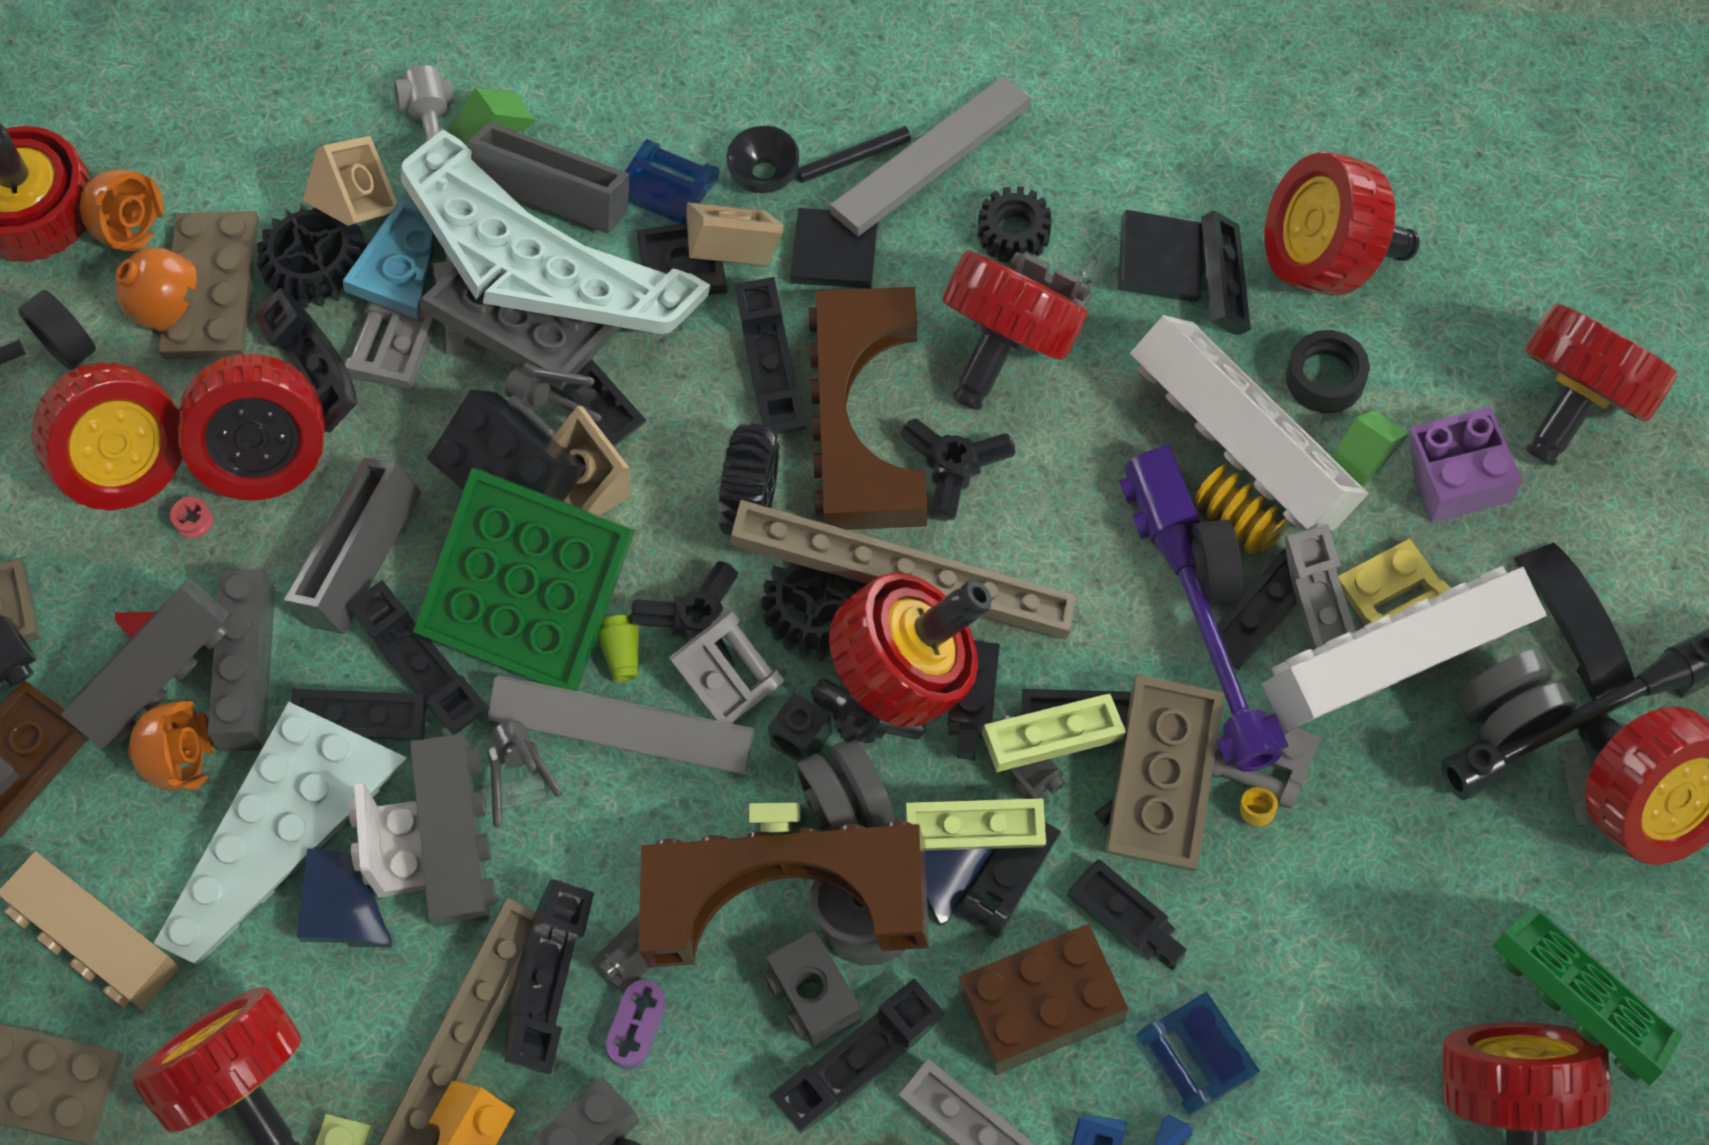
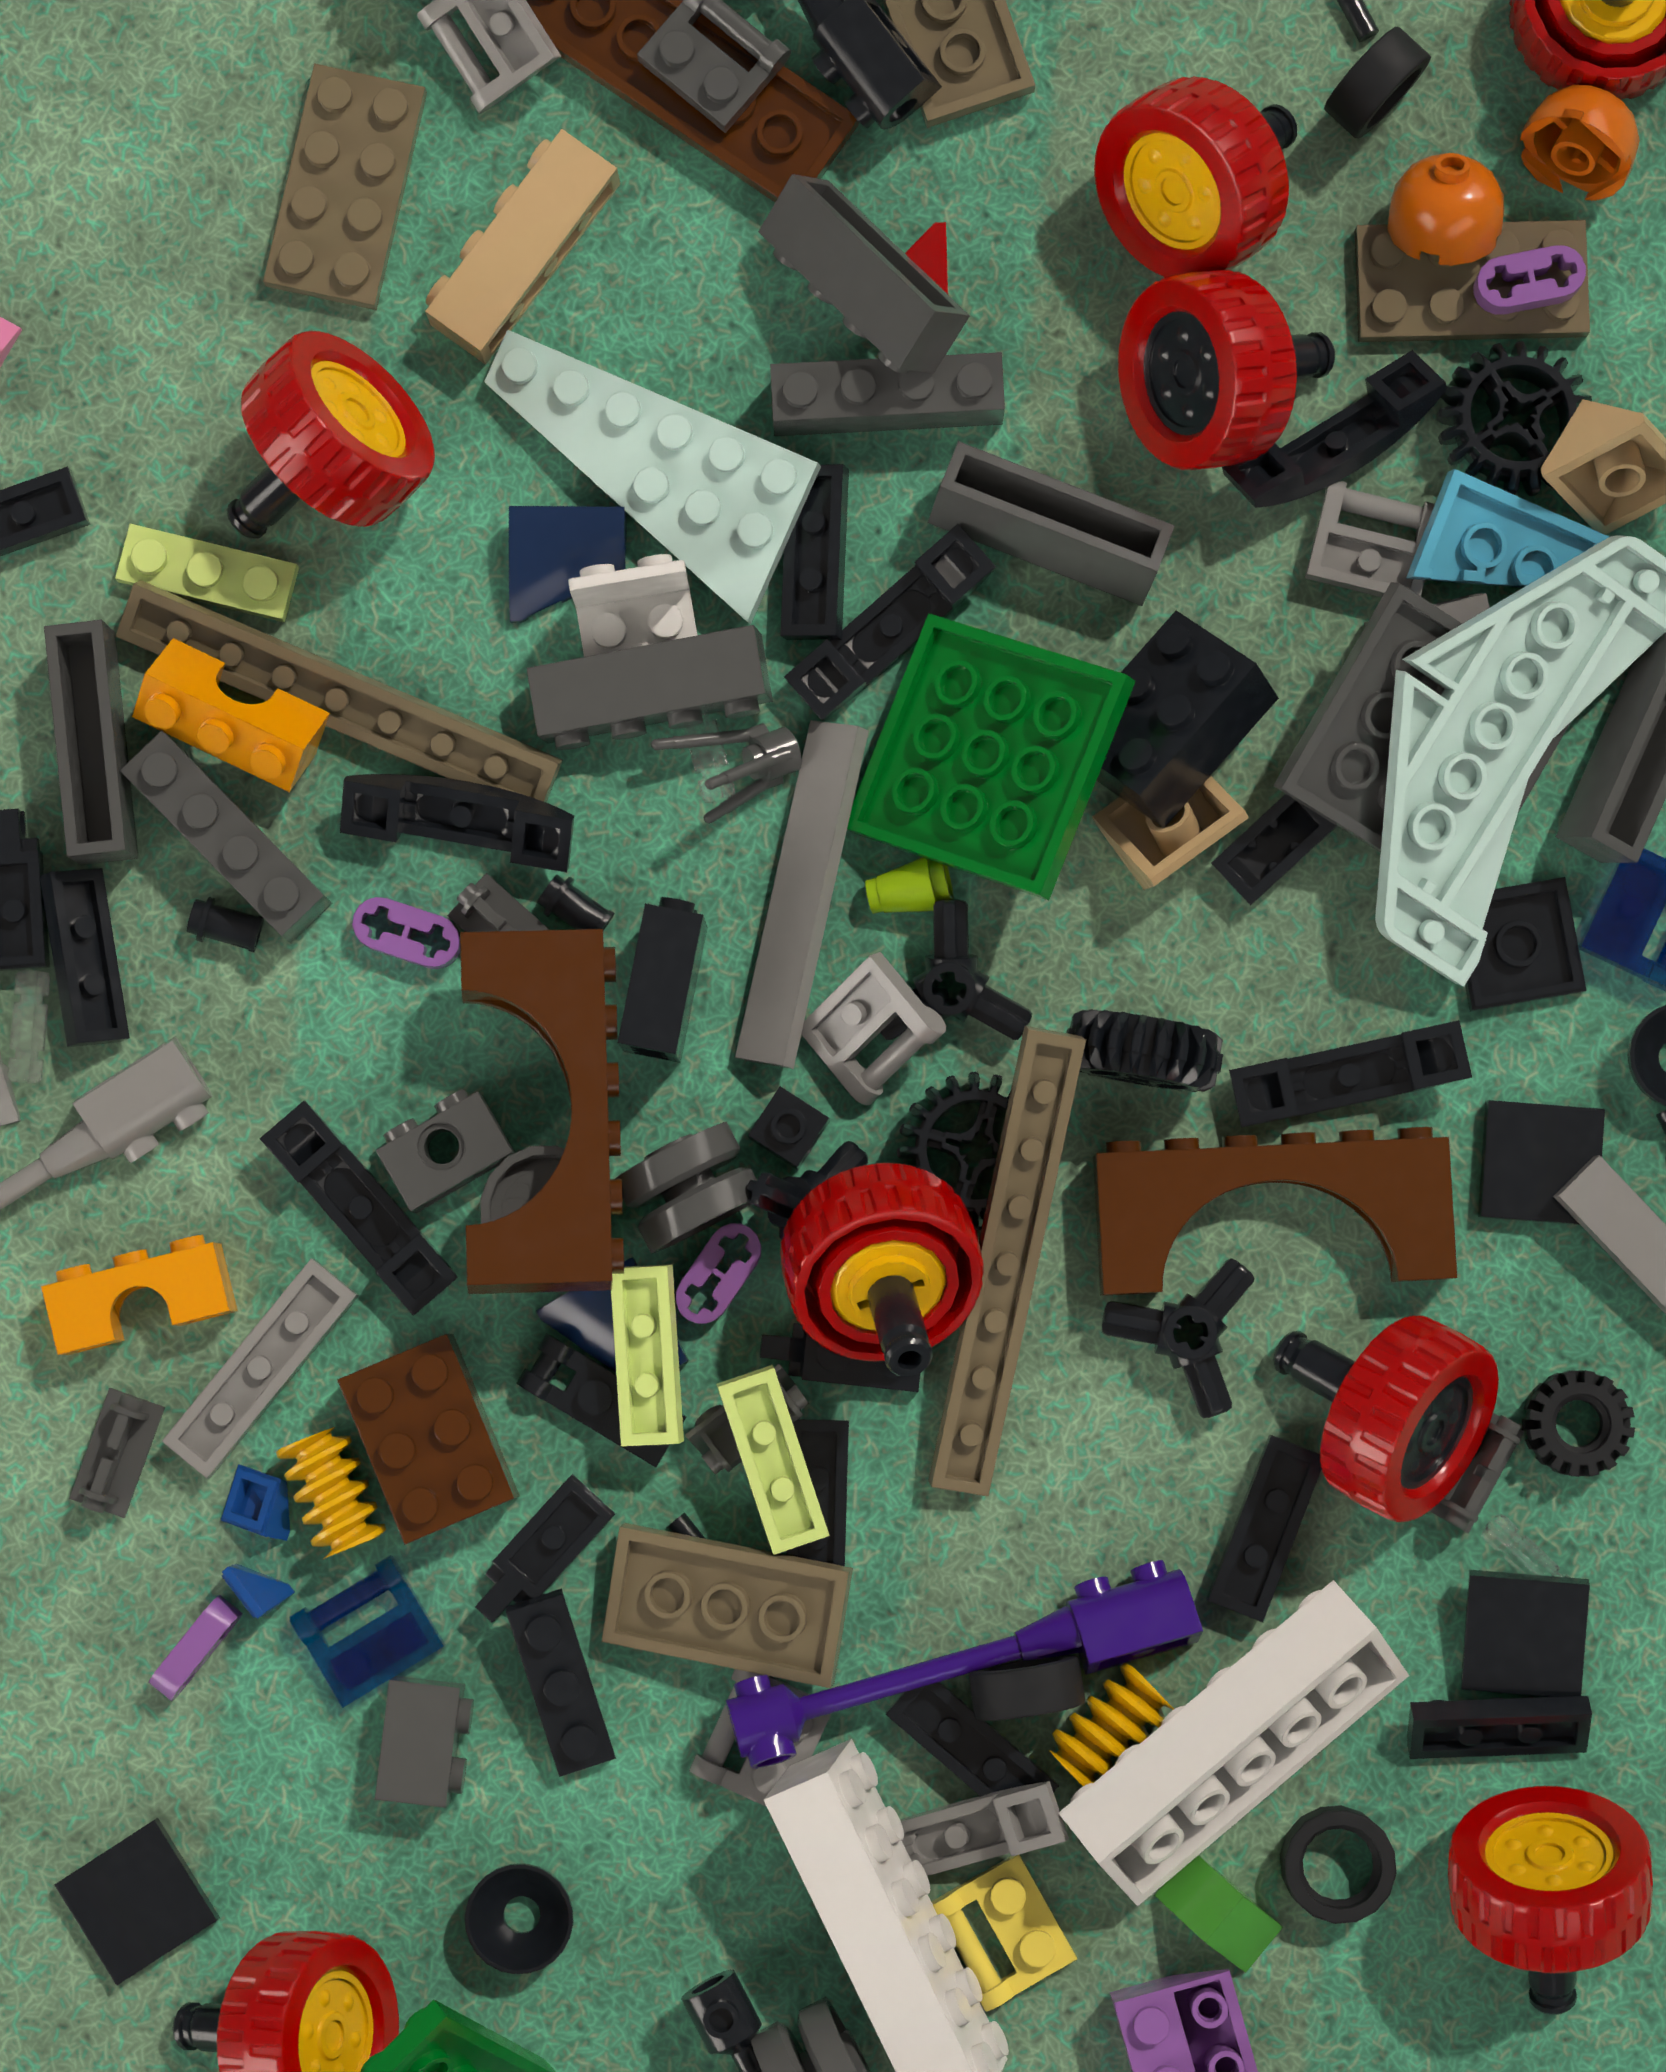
camera: 90 degrees right, 20 degrees up
orange cylinder [128,701,214,791] -> none
coral bush [170,496,213,539] -> none
dark grey plant [505,363,601,437] -> none
tan slope [686,202,784,265] -> none
yellowish green plate [749,803,802,832] -> none
yellow hinge [1240,787,1278,828] -> none
none -> yellow piece [276,1427,386,1560]
none -> dark grey brick [375,1676,474,1808]
none -> black piece [465,1863,574,1974]
none -> black plate [505,1588,616,1777]
none -> black pin [537,875,615,931]
none -> black brick [617,897,708,1063]
none -> medium lavender beam [676,1223,761,1324]
none -> black plate [1206,1435,1322,1622]
none -> medium lavender beam [1473,246,1586,314]

